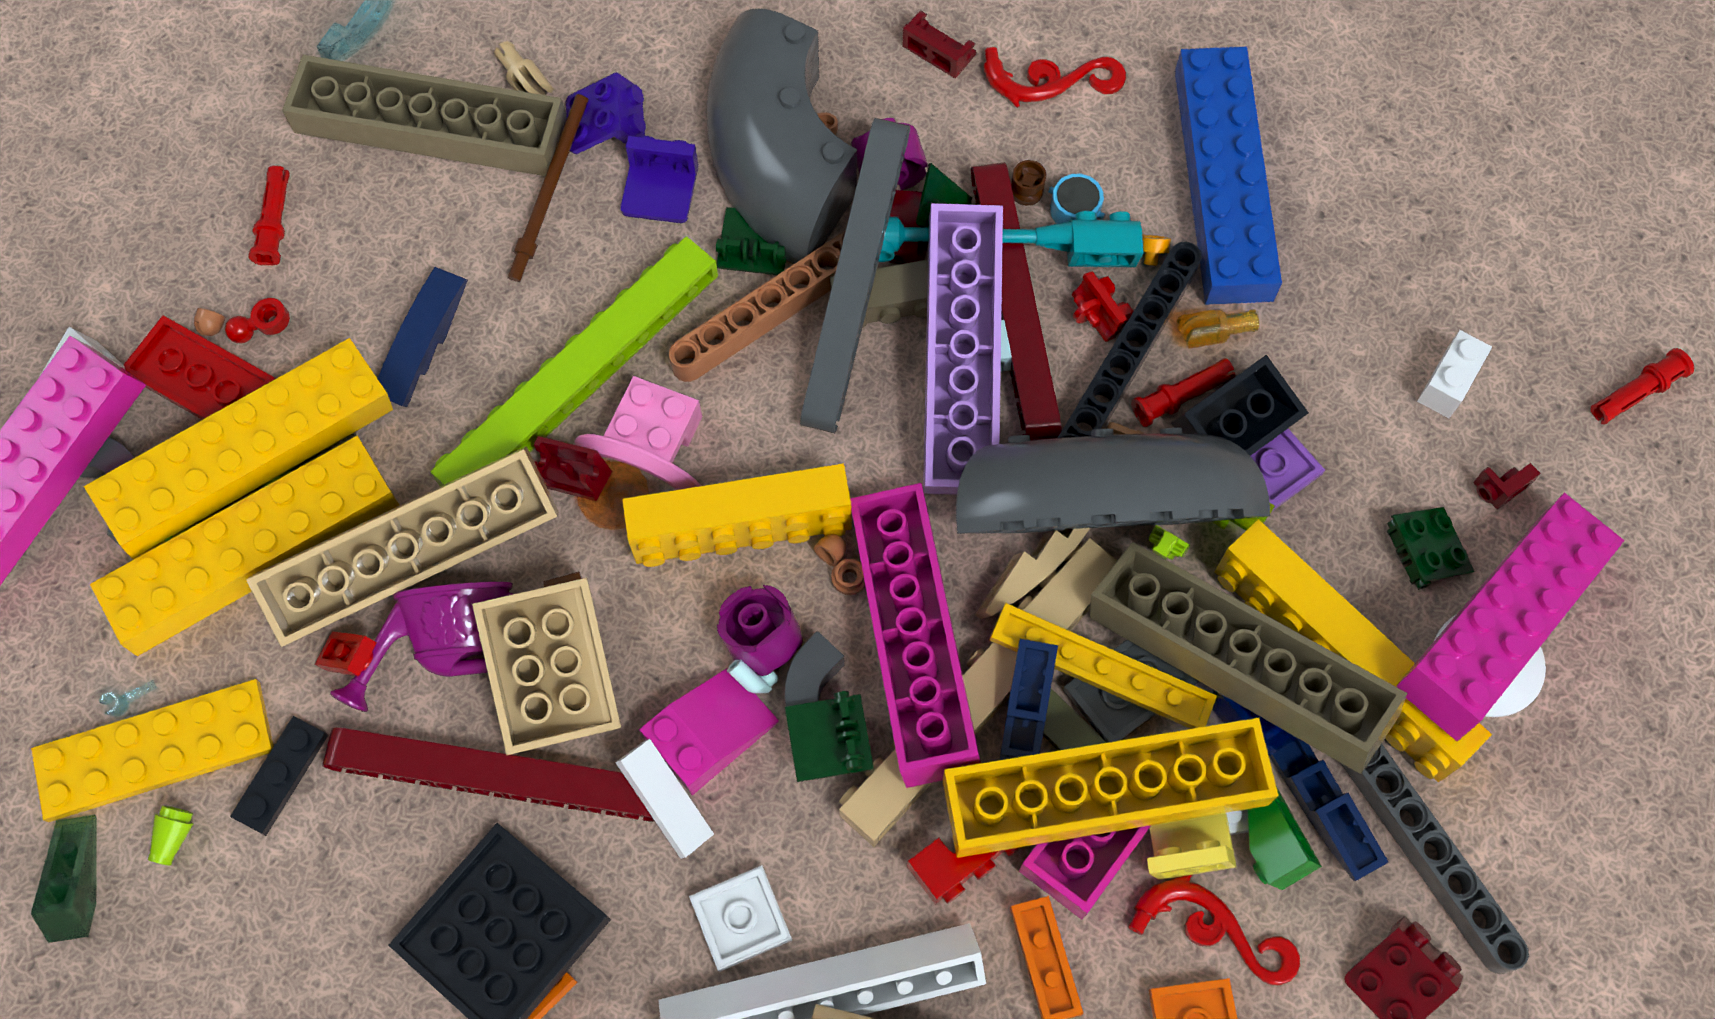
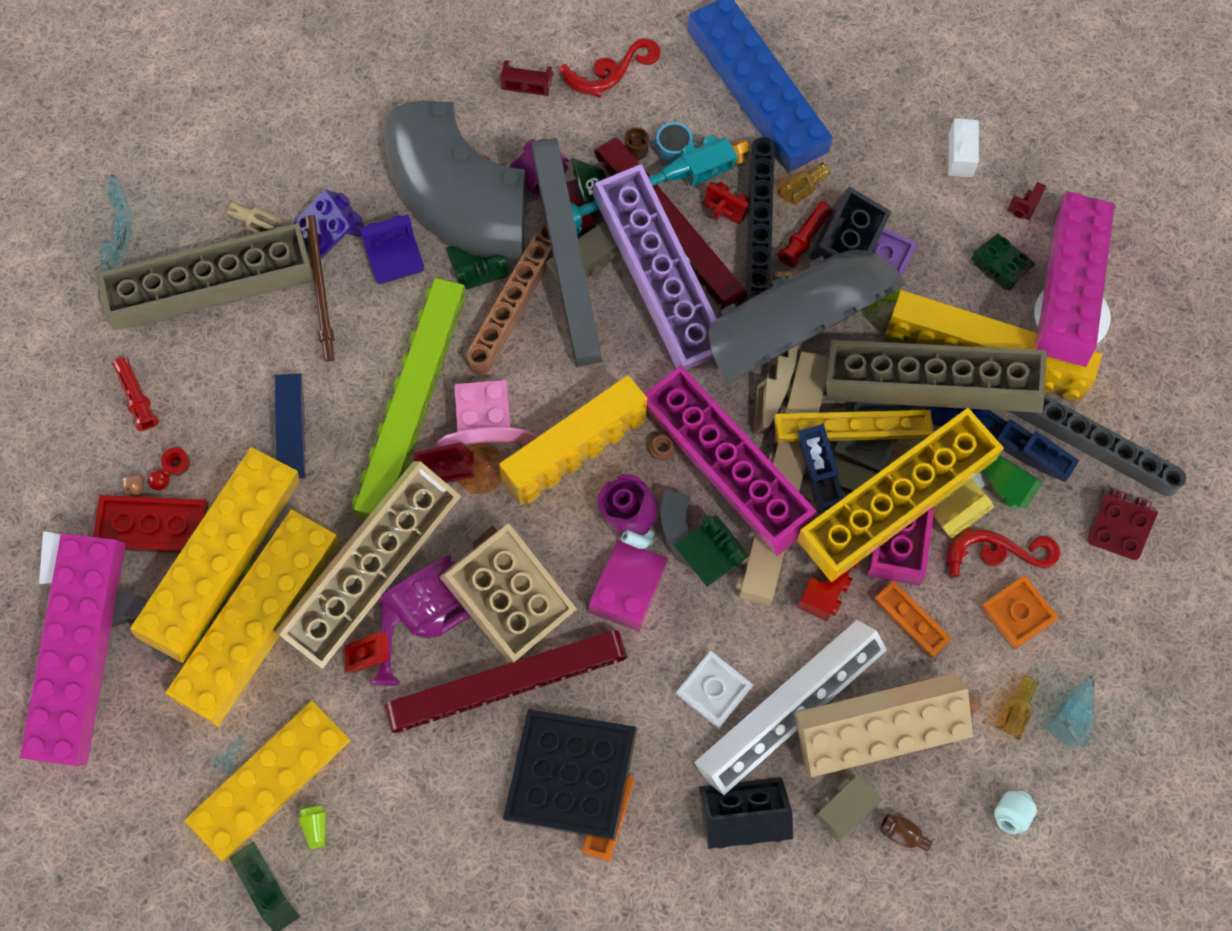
camera: 30 degrees left, 0 degrees up
black plate [230,716,329,836] -> none
white tile [615,739,714,858] -> none
nougat hinge [814,534,846,566] -> none
lime hinge [1148,525,1191,560] -> none
red pin [1591,348,1694,425] -> none

